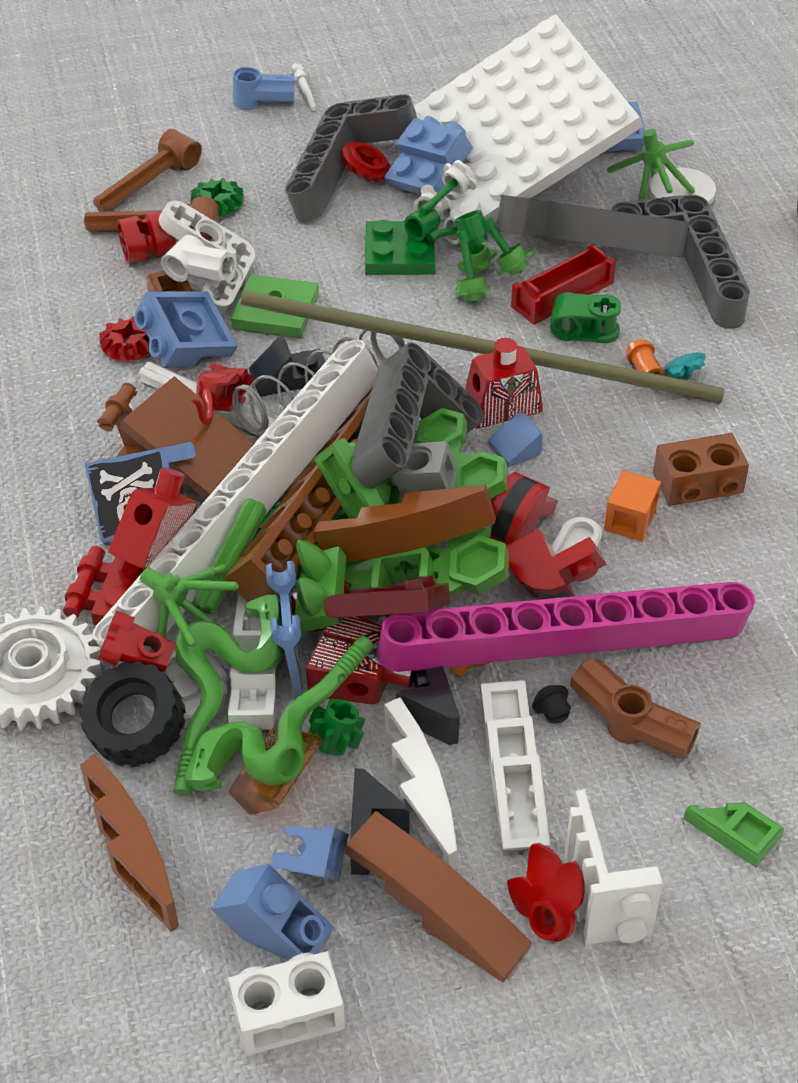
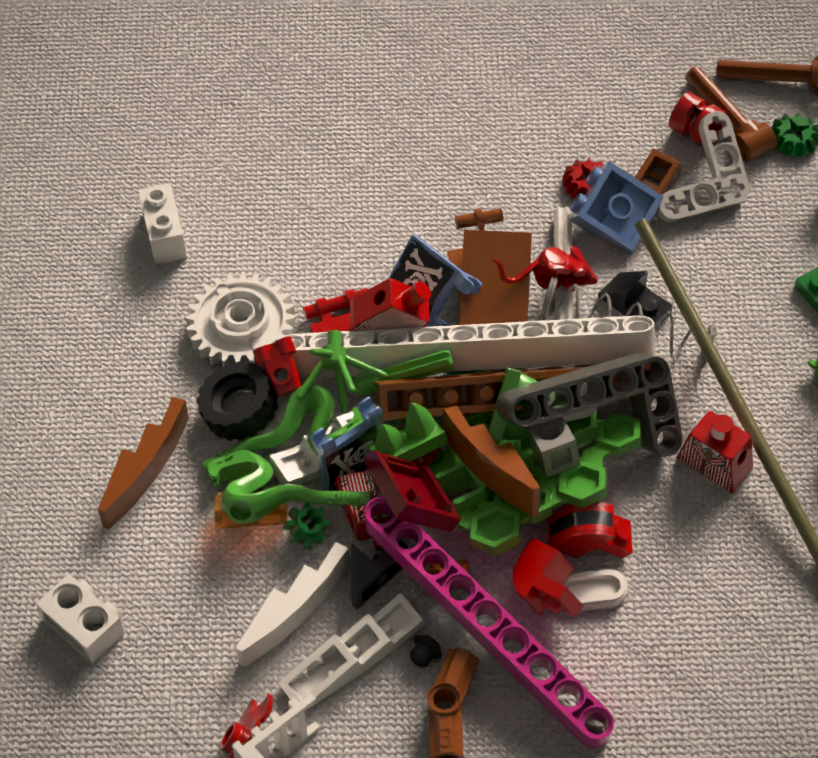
camera: 60 degrees right, 10 degrees up
white piece [161,235,238,283] -> none
medium blue slope [211,864,334,960] -> none
bright green plate [231,274,319,338] -> none
medium blue hinge [271,825,349,881] -> none
dark orange slope [346,811,532,983] -> none
black slope [350,768,410,875] -> none
medium blue slope [488,411,542,467] -> none
orange brick [604,470,661,542] -> none
dark orange brick [653,432,749,506] -> none

